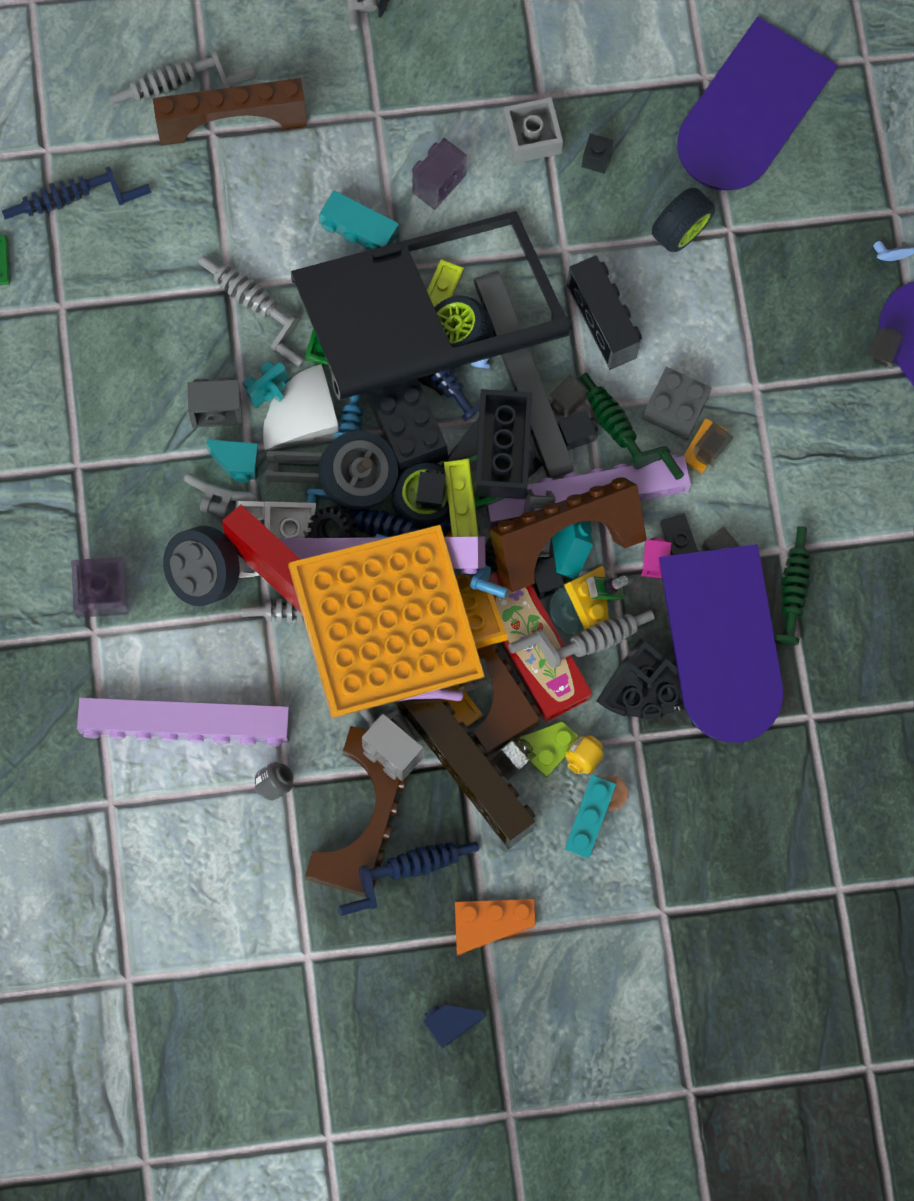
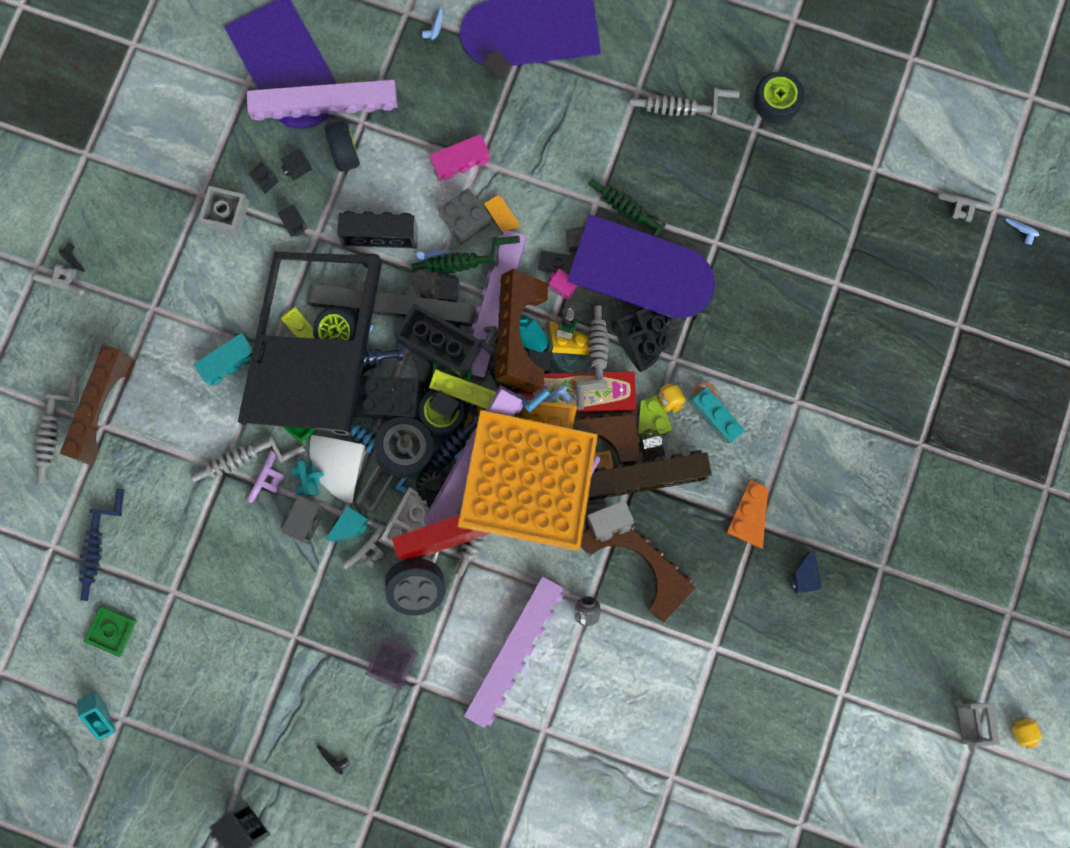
camera: 55 degrees left, 5 degrees up
dark blue piece [338,841,479,916] -> none
clear purple brick [412,138,467,210] -> none
clear smoke brick [693,422,734,467] -> none
none -> lavender brick [247,80,398,120]
none -> lavender piece [247,450,284,503]
none -> black brick [278,204,308,237]
none -> black brick [281,148,312,180]
none -> light blue bar [416,250,451,262]
none -> dark pink brick [430,134,490,181]
none -> light blue bar [542,386,572,402]

